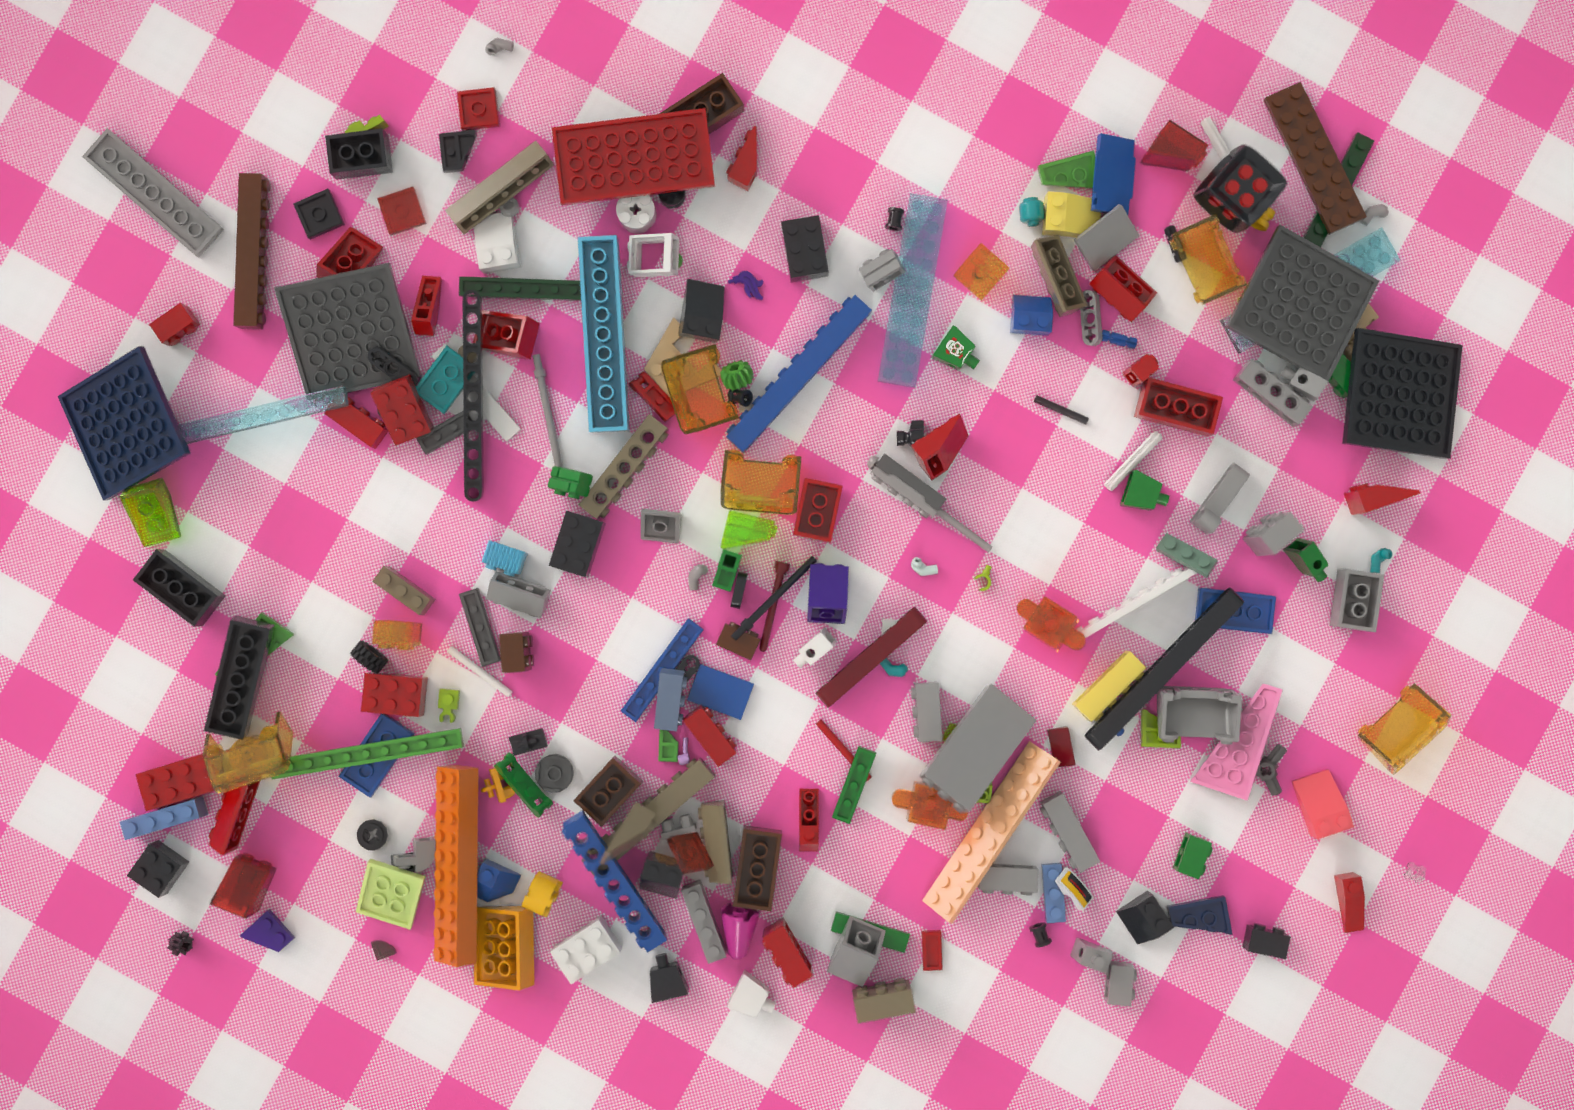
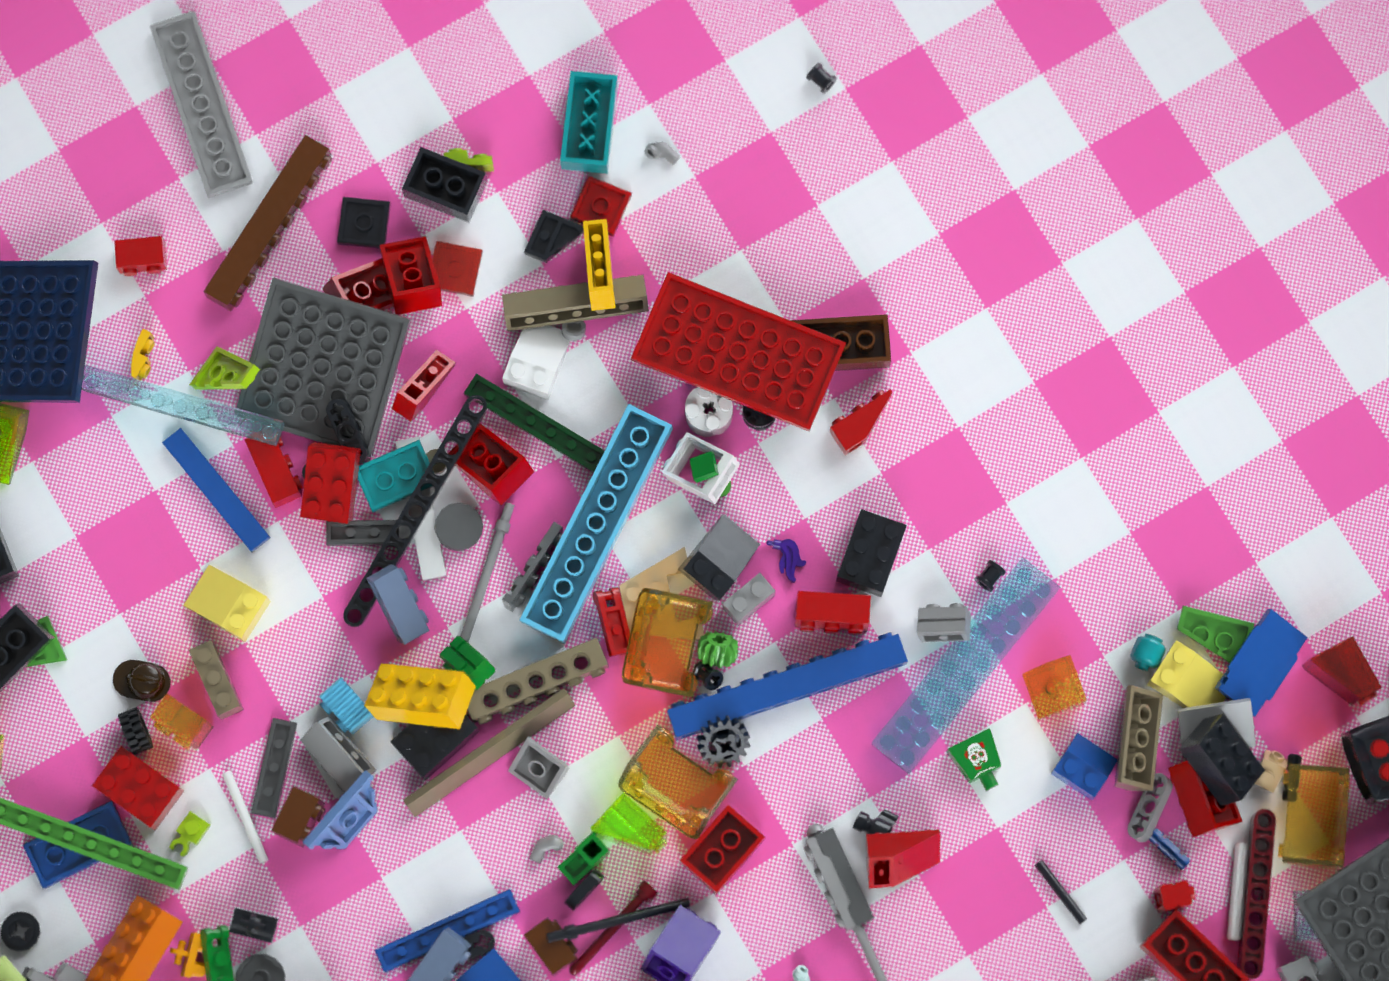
camera: 30 degrees right, 10 degrees down
none -> dark brown piece [113,660,171,702]
none -> yellow slope [131,328,155,383]
none -> blue tile [162,428,271,553]
none -> light yellow slope [183,565,271,642]
none -> lime wing [189,346,260,390]
none -> medium blue wing [303,770,378,849]
none -> yellow brick [364,663,476,729]
none -> sand blue brick [366,564,430,645]
none -> red slope [379,236,442,315]
none -> dark tan tile [403,688,575,817]
none -> dark grey tile [434,503,483,551]
none -> dark grey wing [502,522,563,612]
none -> teal brick [560,71,618,174]
none -> yellow brick [583,219,616,311]
none -> green tile [690,451,719,483]
none -> black gear [697,715,750,768]
none -> light grey brick [722,573,775,626]
none -> red brick [795,591,871,635]
none -> black brick [1179,714,1265,806]
none -> white axle [1227,843,1249,941]
none -> dark red beam [1237,809,1276,980]
none -> tan bracket [1255,750,1288,793]

